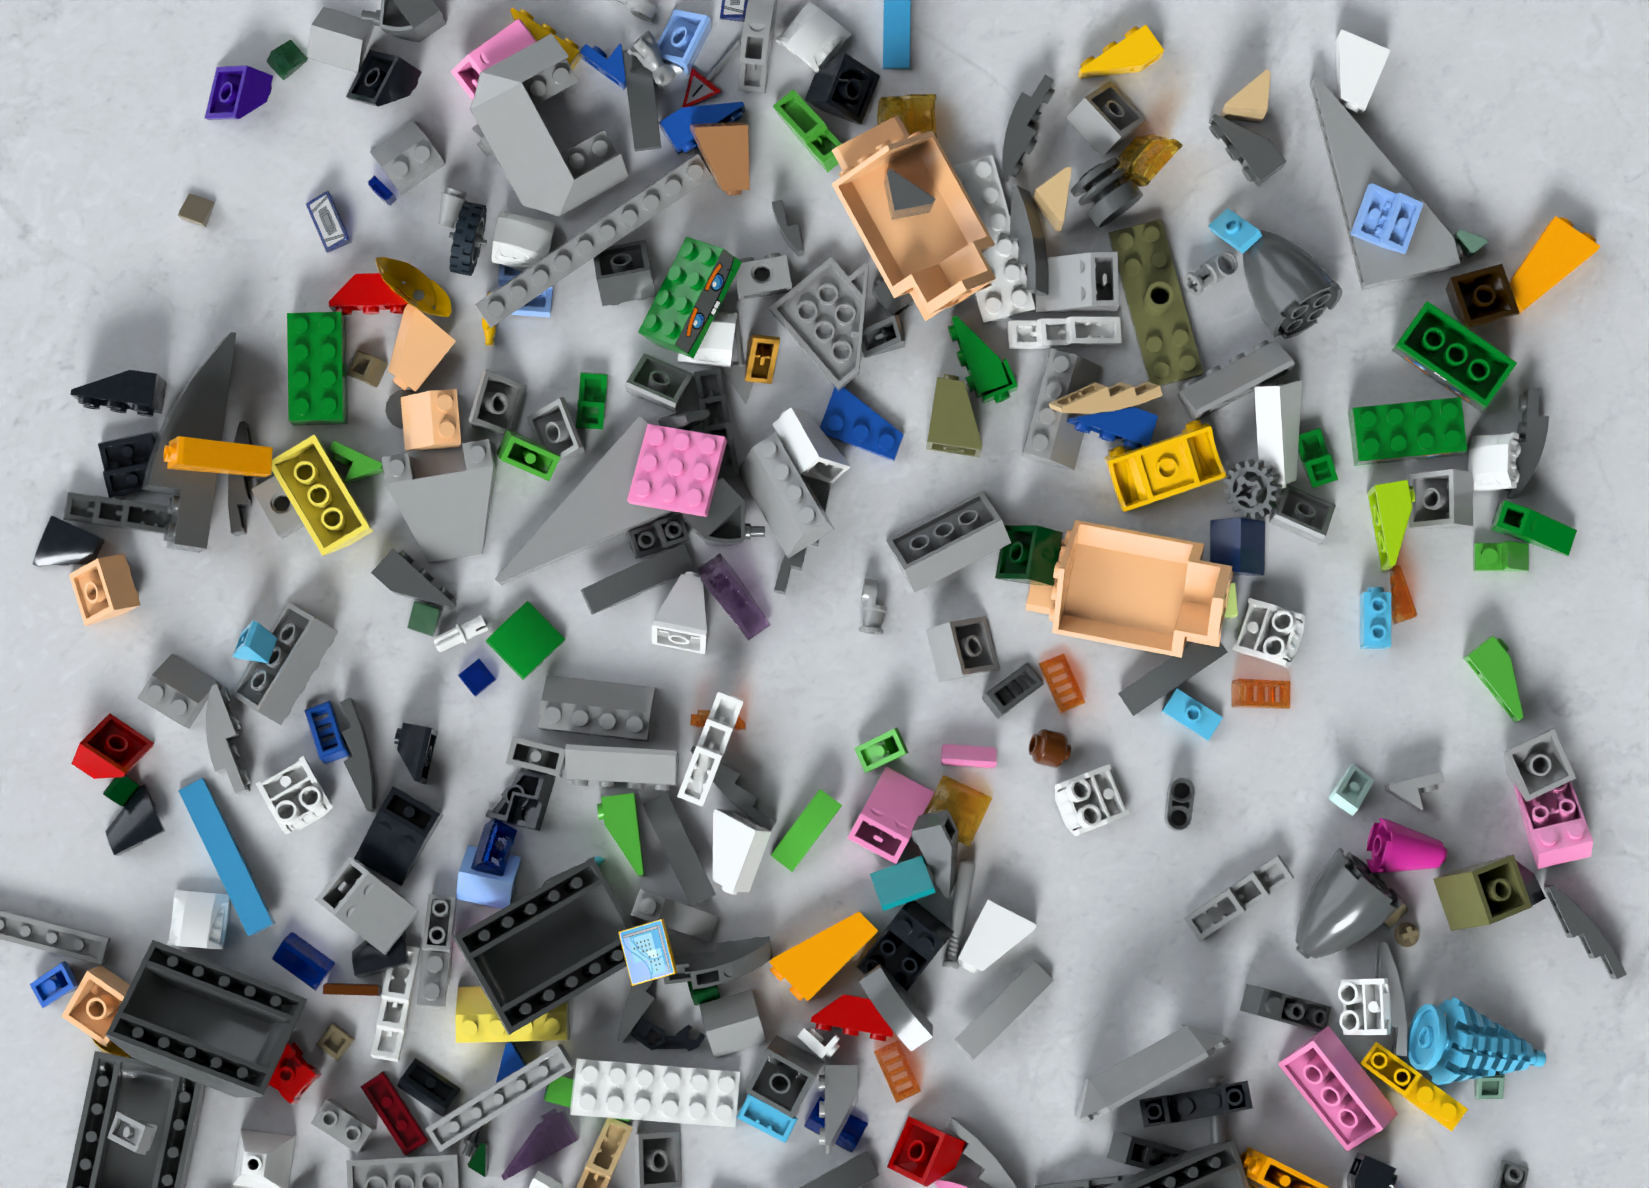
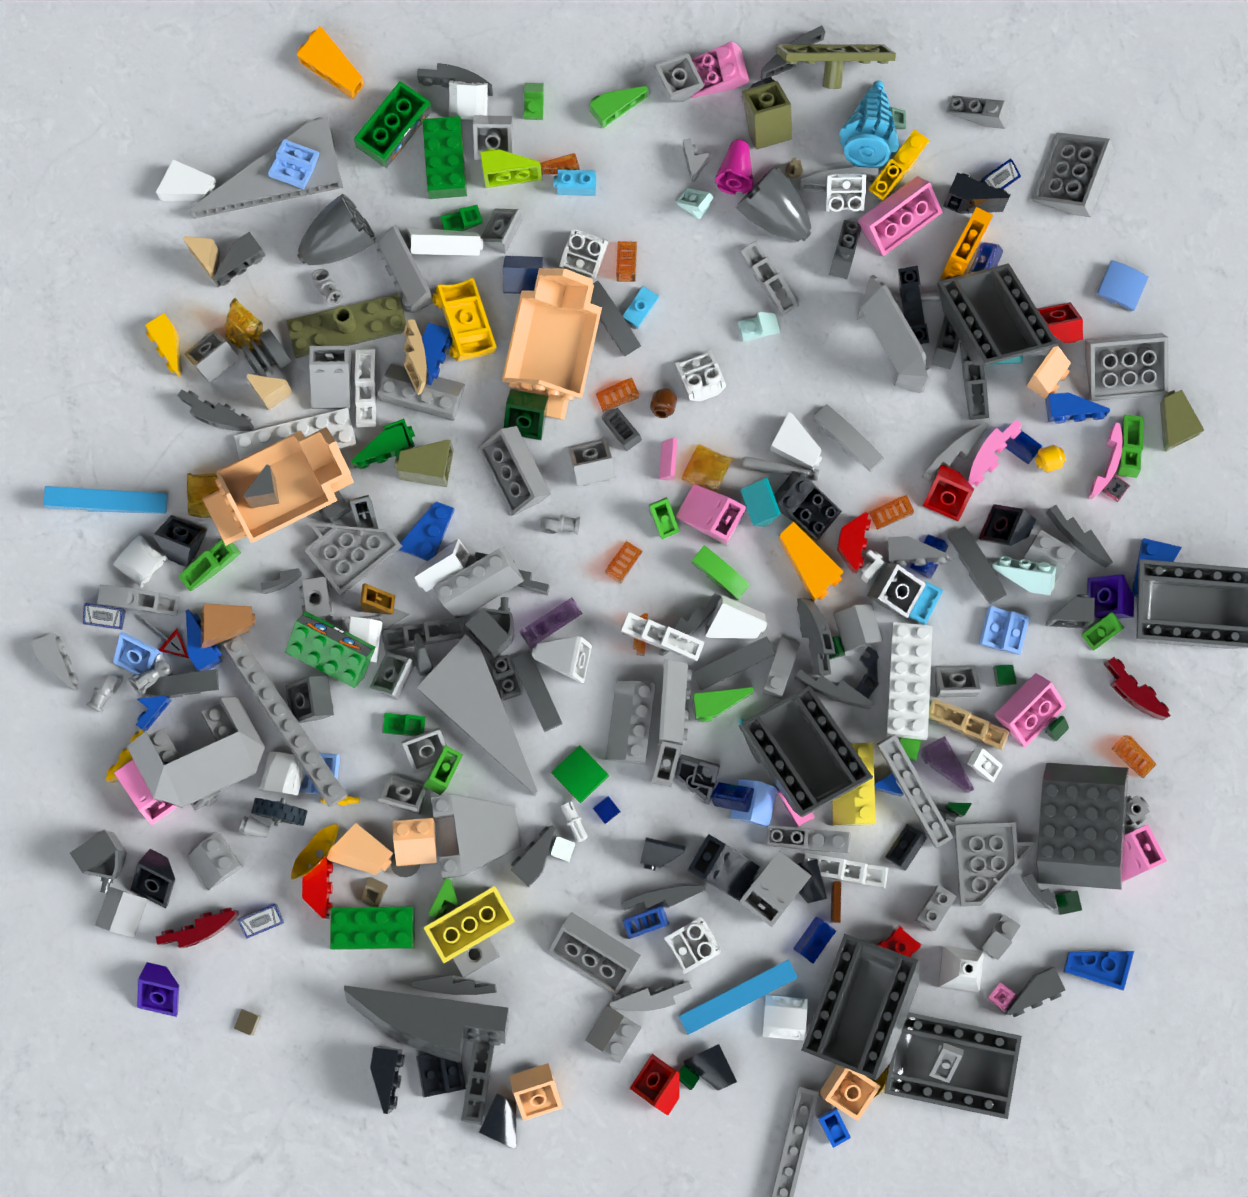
camera: 90 degrees left, 5 degrees down
light orange slope [163,436,273,477] -> none
medium azure slope [232,621,278,663] -> none
clear green slope [267,40,308,80] -> none
dark tan tile [316,1022,355,1061] -> none
dark red tile [360,1071,429,1156] -> none
clear blue tile [368,175,397,206] -> none
piece [618,919,677,986] -> none
bright pink plate [627,424,727,517] -> none
dark grey slope [859,964,933,1051] -> none
dark grey slope [911,809,959,898] -> none
dark grey slope [1010,185,1048,296] -> none
dark grey beam [1164,778,1195,831] -> none
medium azure plate [1208,208,1262,254] -> none
dark grey gear [1223,459,1283,519] -> none
dark brown slope [1446,264,1520,328] -> none
sand green slope [1453,229,1489,258] -> none
green slope [1490,500,1577,556] -> none
none -> dark red slope [156,908,239,949]
none -> clear orange slope [605,541,643,584]
none -> light aqua slope [738,312,780,342]
none -> olive plate [775,44,896,89]

